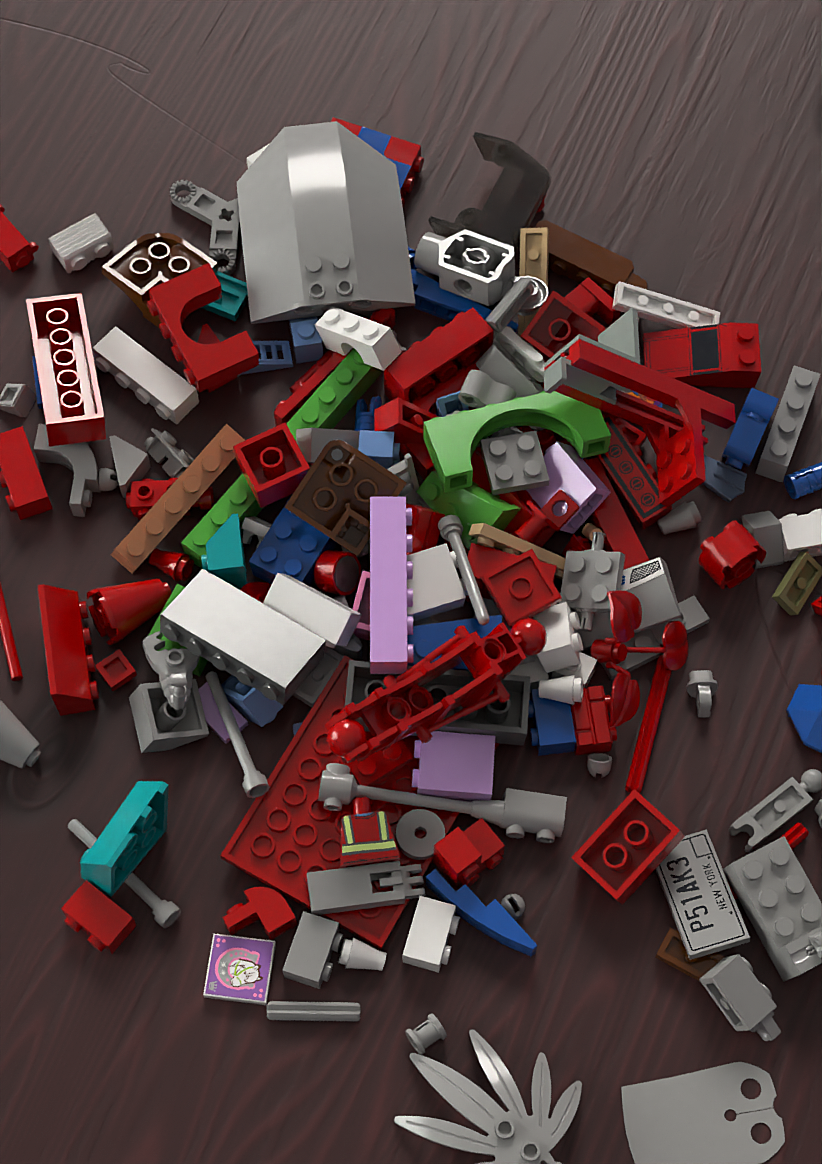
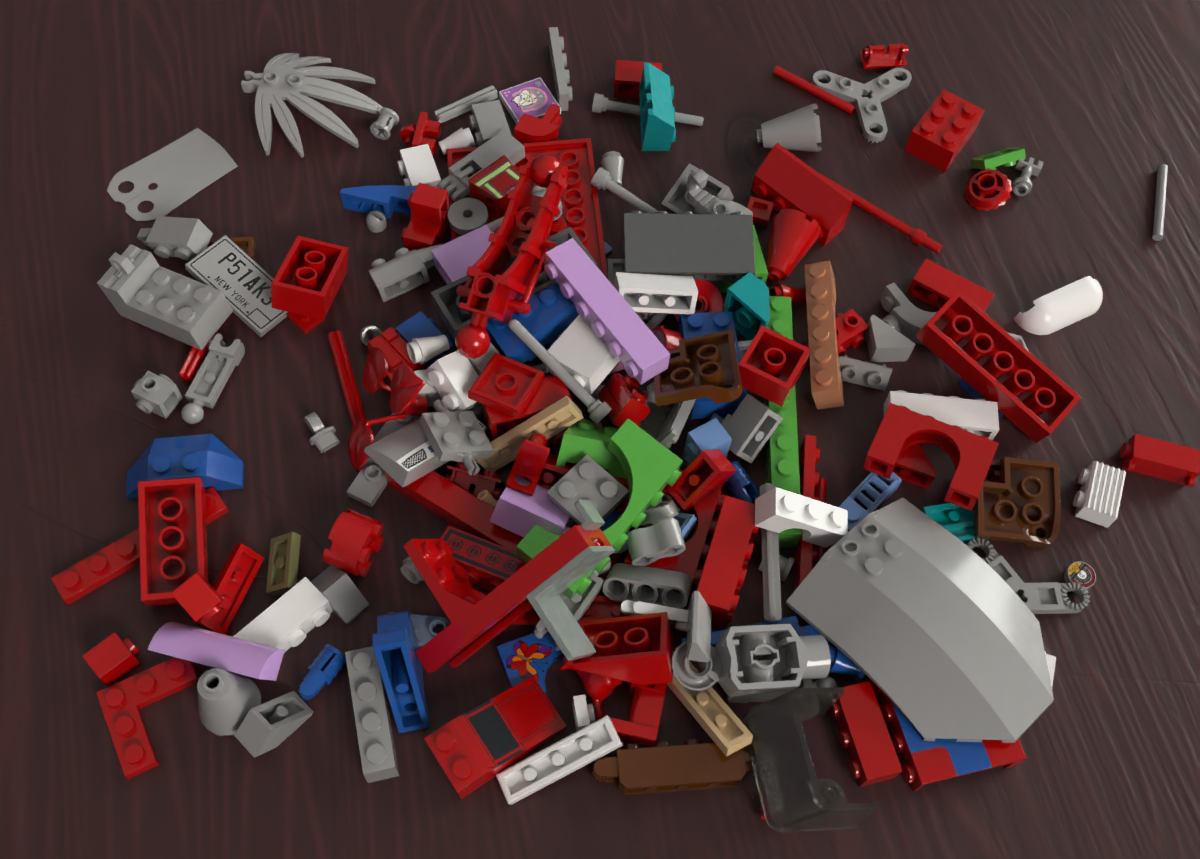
camera: 140 degrees right, 5 degrees down
none -> red hips [399,112,441,156]
none -> light grey plate [549,27,573,111]
none -> light grey cone [600,151,624,187]
none -> light grey axle [759,483,782,622]
none -> red brick [828,681,902,787]
none -> tile [1064,561,1096,590]

